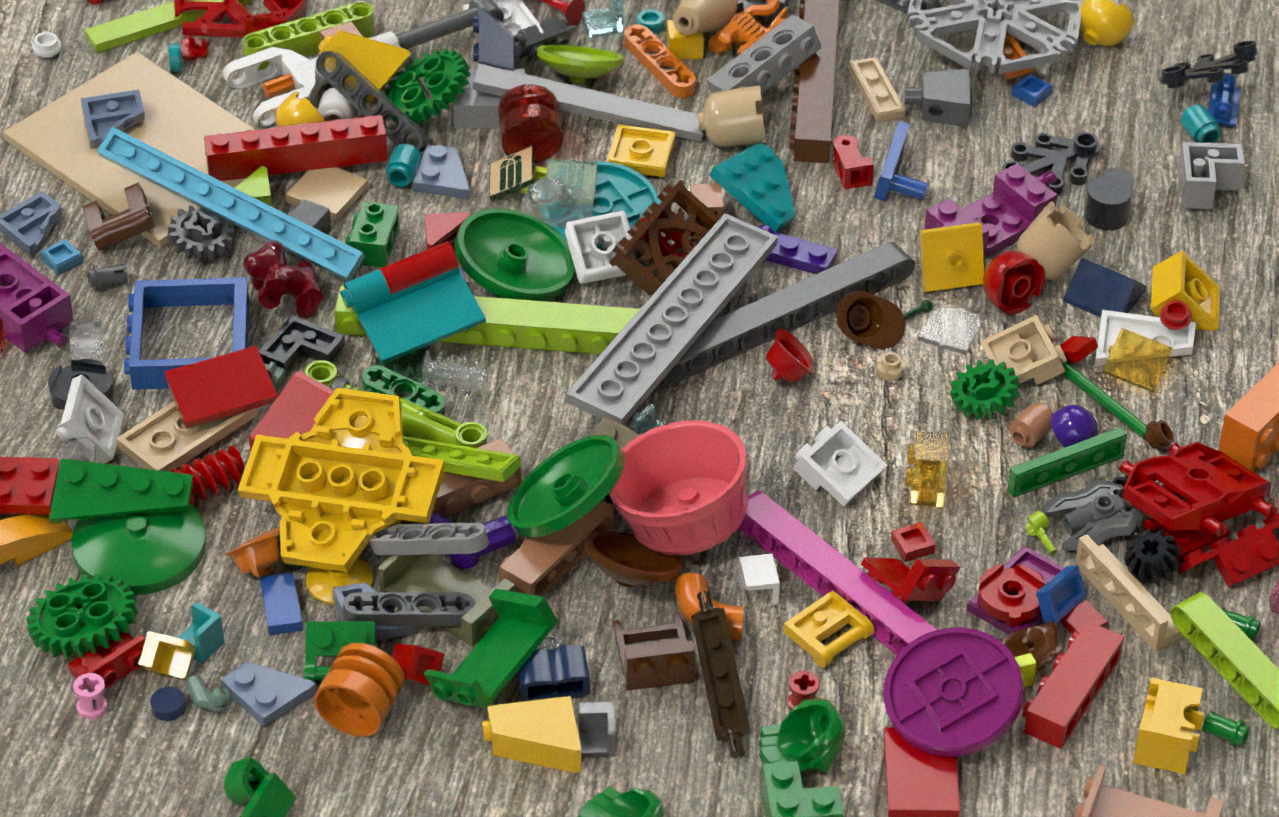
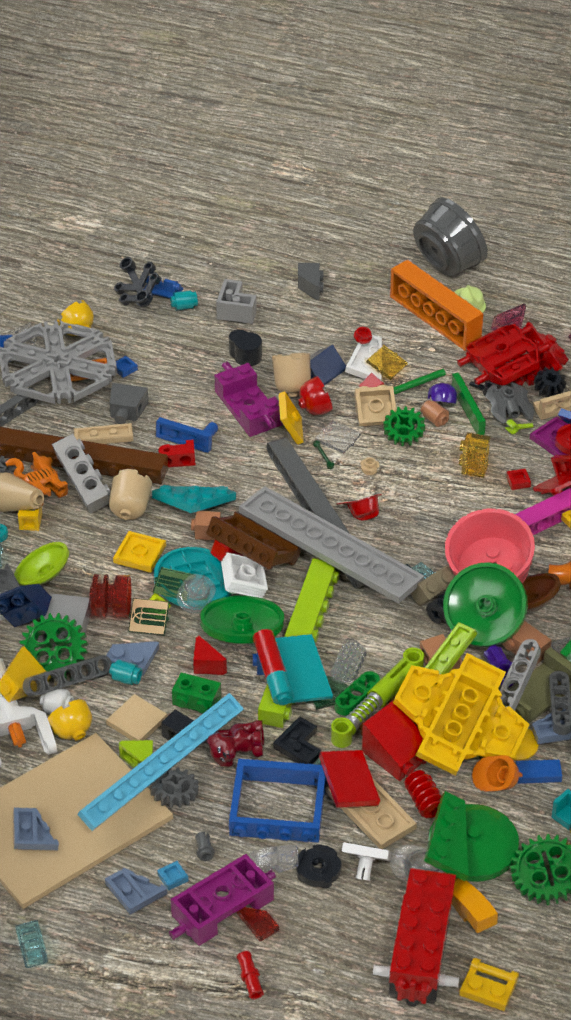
camera: 80 degrees left, 0 degrees up
reddish brown connector [82,182,156,251] -> none
red brick [204,115,387,181] -> none
light grey tile [472,64,704,142] -> none
orange beam [624,25,696,98] -> none
white panel [738,554,780,605] -> none
dark purple plate [758,225,837,274] -> none
white plate [793,421,888,507] -> none
reddish brown piece [835,290,905,349] -> none
black plant [1002,132,1100,195] -> none
reddish brown plate [1145,420,1174,452] -> none
yellow slope [1150,250,1220,331] -> none

